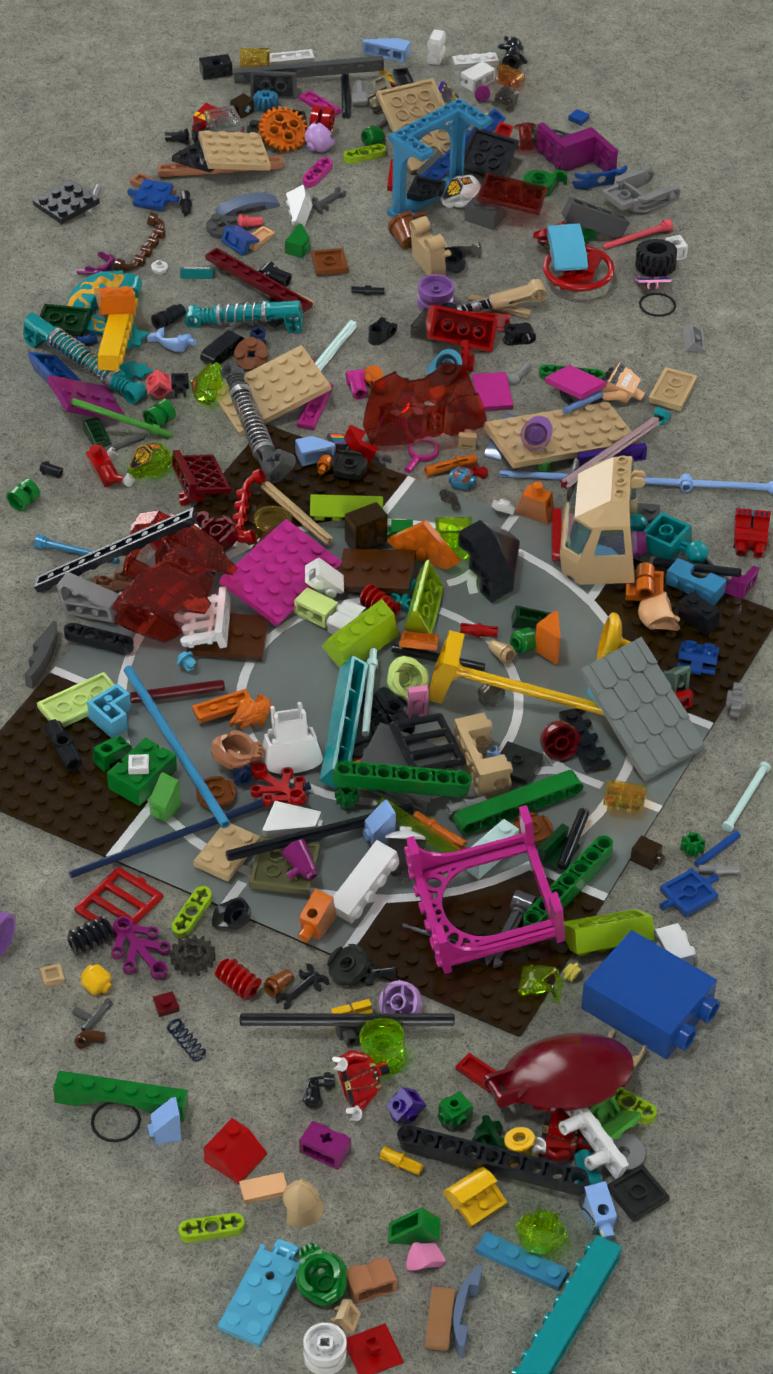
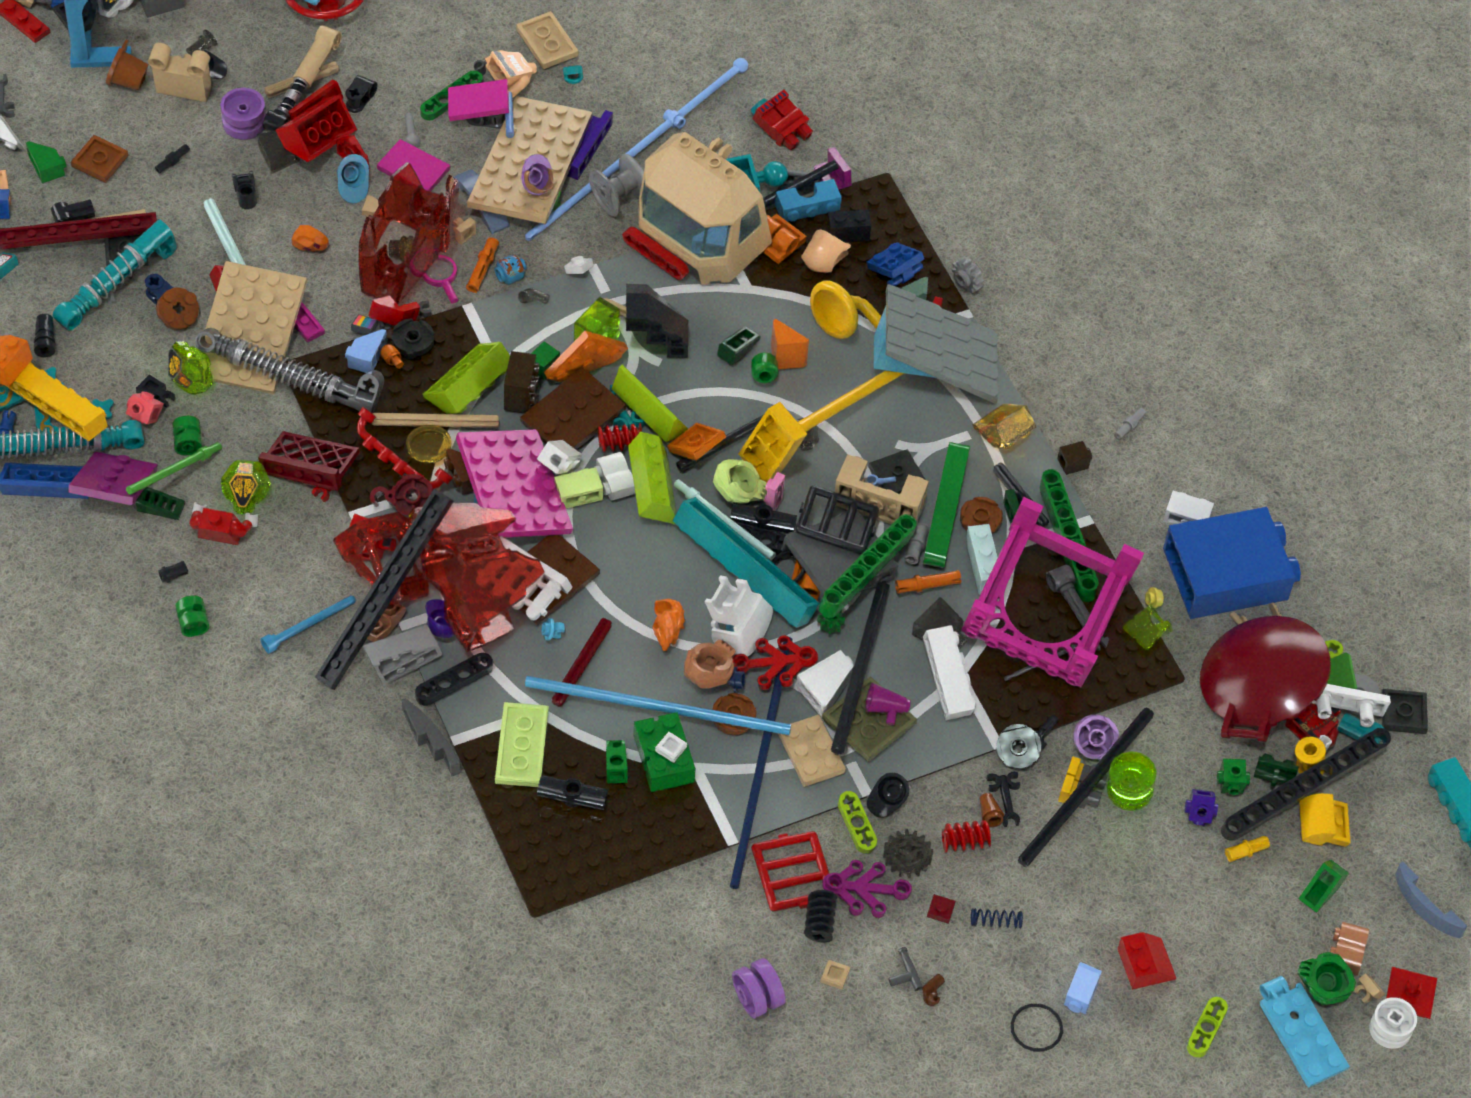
camera: 55 degrees left, 10 degrees up
green arch [53,1070,189,1123] -> none
yellow head [80,964,112,996] -> none
medium azure brick [87,683,131,738] -> none
flat silver bar [104,433,144,451] -> none
light blue animal [147,327,196,353] -> none
bright green slope [149,772,181,822] -> none
orange plate [192,689,251,724] -> none
black beam [200,330,244,368] -> none
light nougat tile [239,1172,287,1204] -> none
tan helmet [283,1178,324,1227] -> none
orange torso [297,889,337,943] -> none
magenta brick [299,1121,351,1170] -> none
black piece [302,1072,336,1108] -> none
red torso [332,1050,390,1121] -> none
dark pink piece [346,369,367,400] -> none
light blue slope [363,800,396,845] -> none
clear neon green axle [377,797,461,853] -> none
white dish [385,826,426,840] -> none
bright pink tile [406,1242,446,1271] -> none
medium nougat beam [425,1286,456,1351] -> none
red tile [455,1053,496,1093] -> none
red pin [460,623,499,638] -> none
red piece [464,465,488,479] -> none
dark azure plate [476,1231,569,1291] -> none
tan cone [488,640,516,663] -> none
clear neon green helmet [515,1208,567,1256] -> none
orange torso [516,482,554,524] -> none
dark red cylinder [540,720,580,761] -> none
black hinge [559,708,611,772] -> none
axle [560,416,660,489] -> none
lime slope [564,909,655,956] -> none
light blue torso [579,1181,617,1240] -> none
blue plate [659,868,719,917] -> none
green gear [680,832,706,857] -> none
blue bar [694,830,741,868] -> none
light aqua bar [722,761,771,832] -> none

